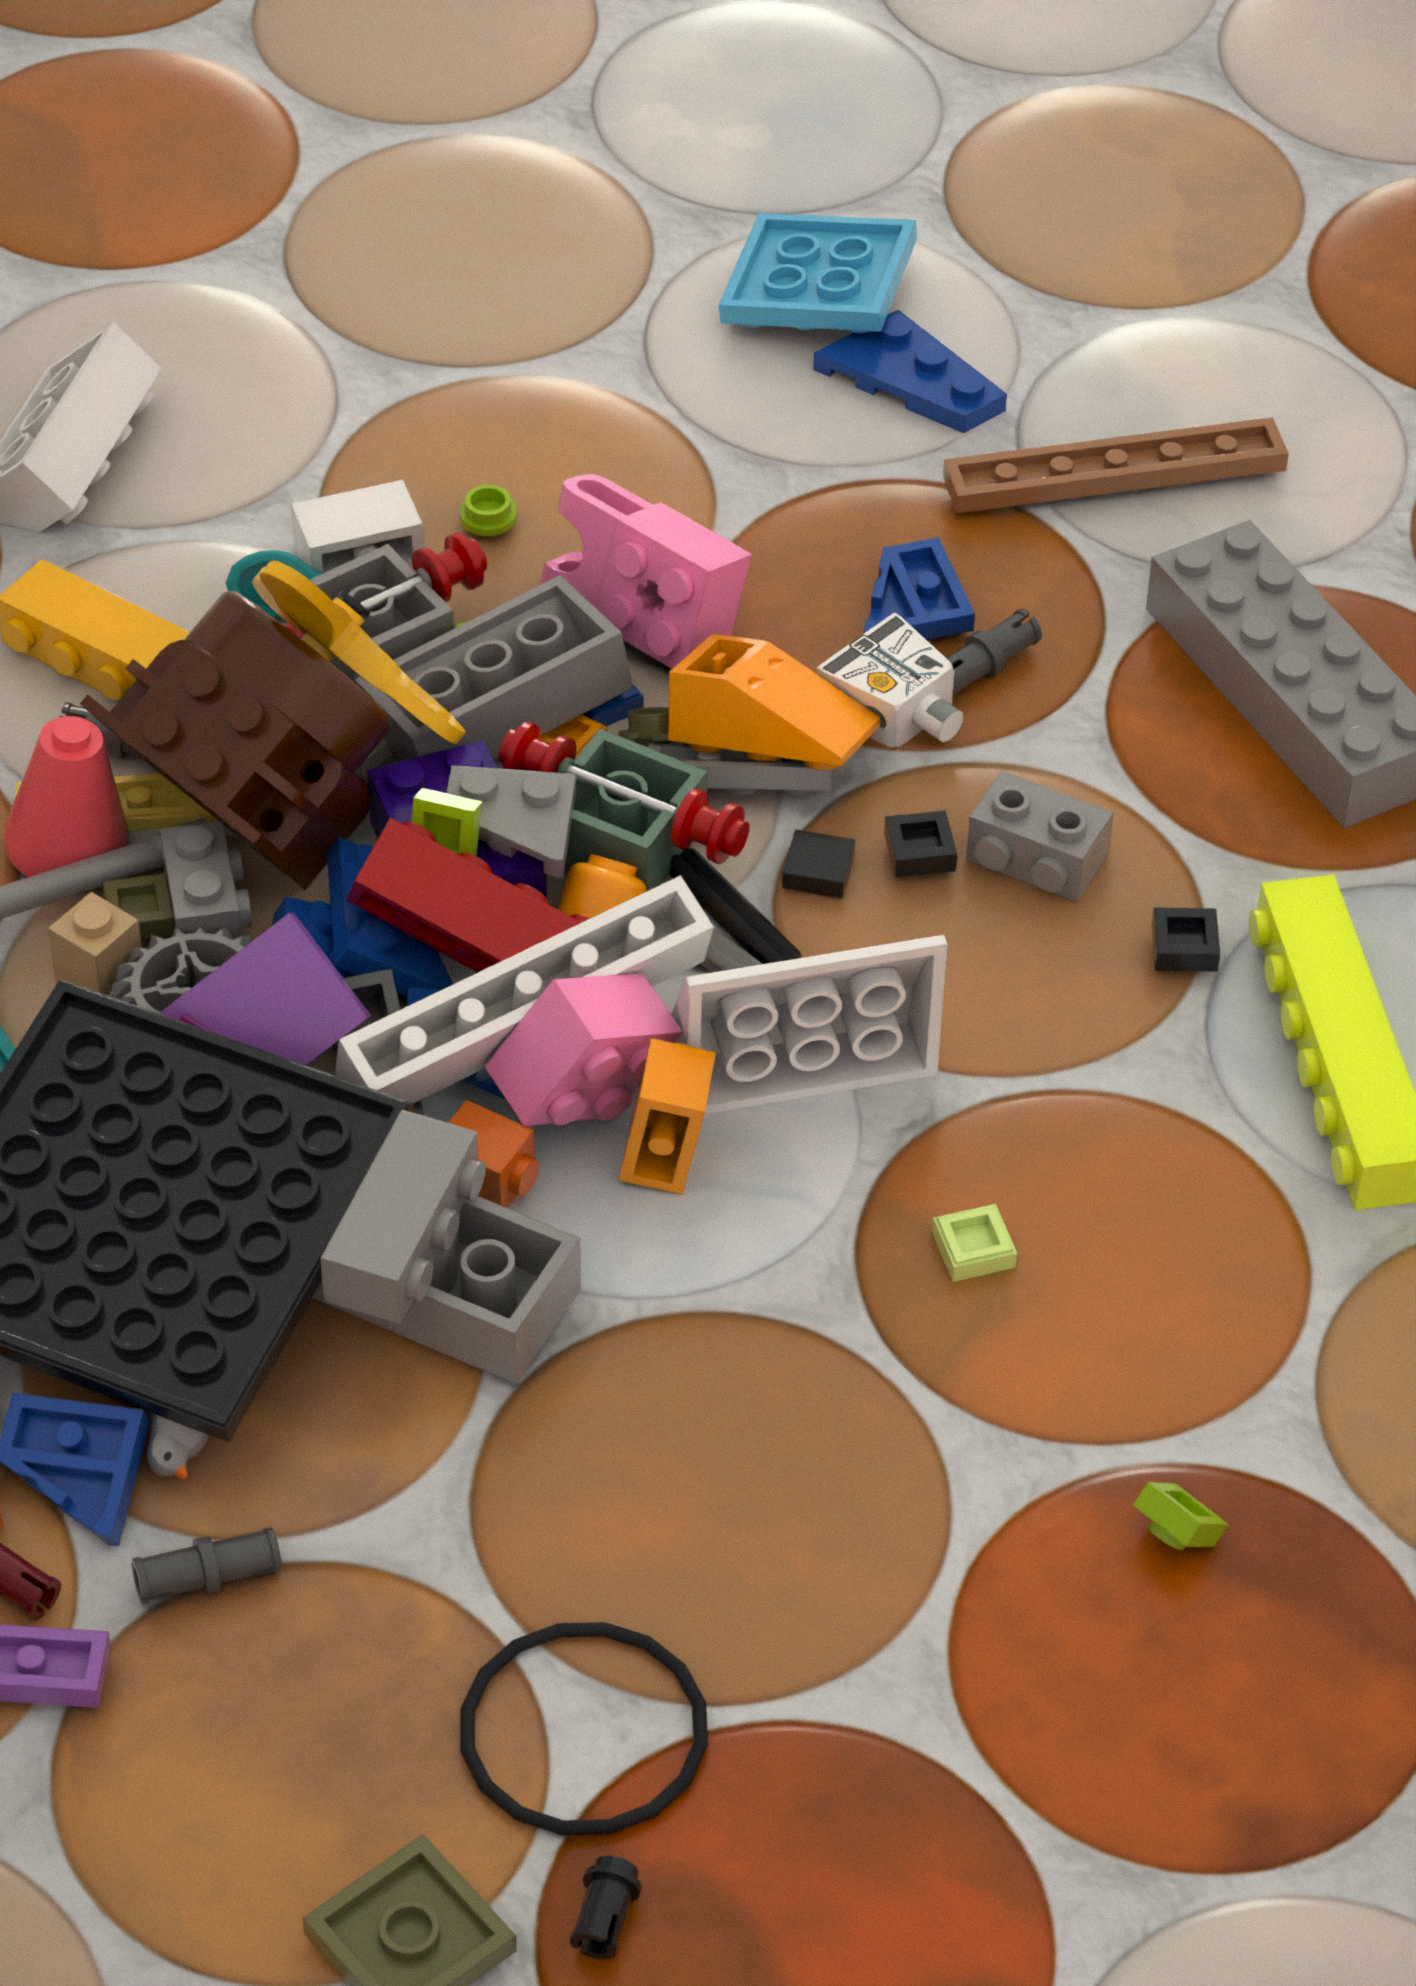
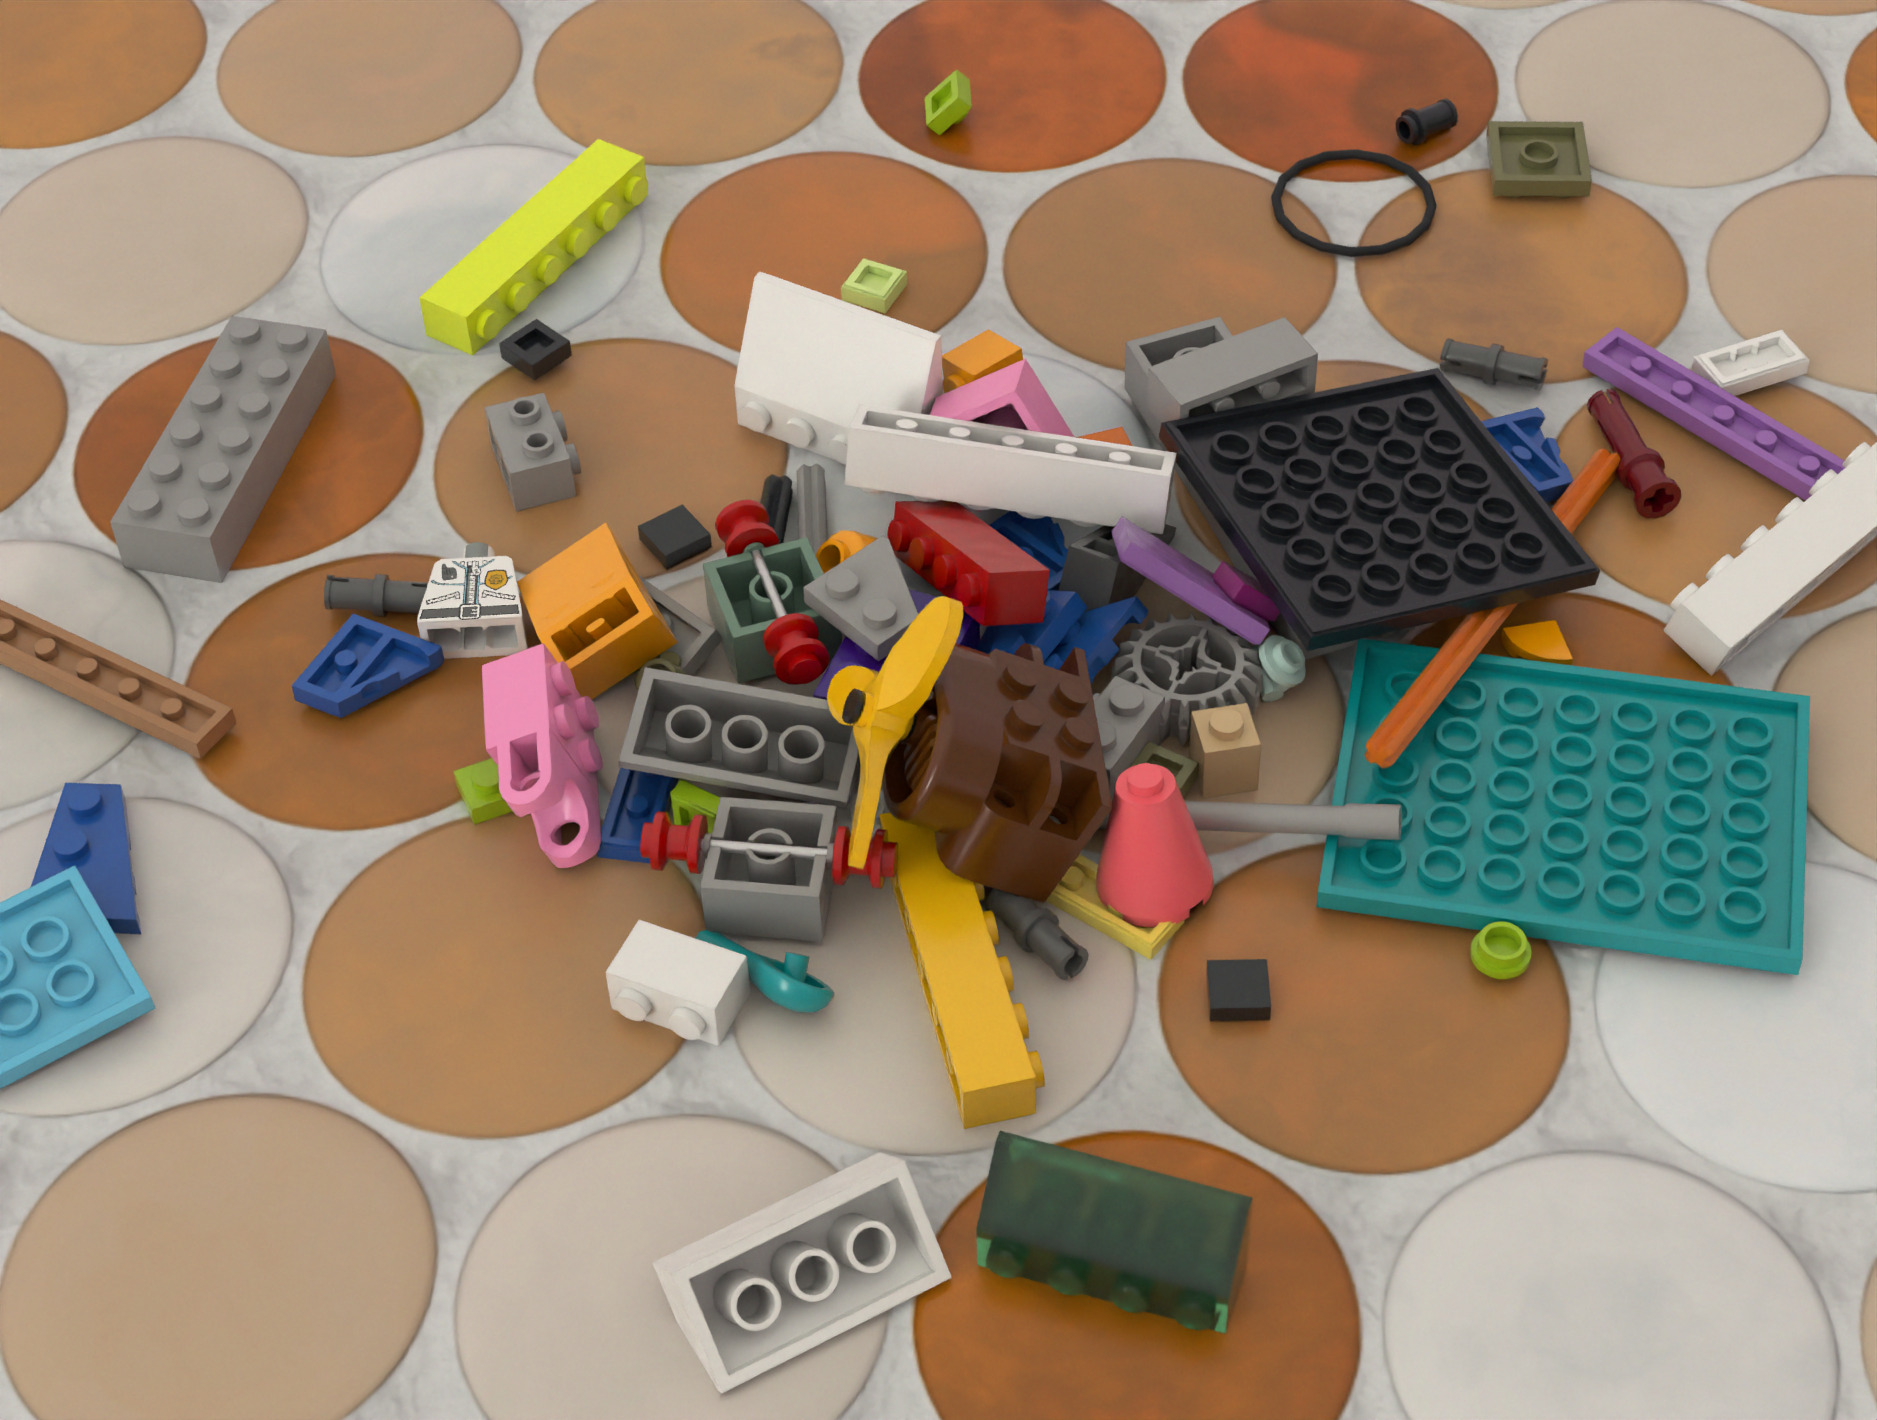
camera: 135 degrees left, 0 degrees up
lime plate [411,788,482,856] -> none
lime plate [459,484,517,537] -> none
black plate [884,810,957,878] -> none

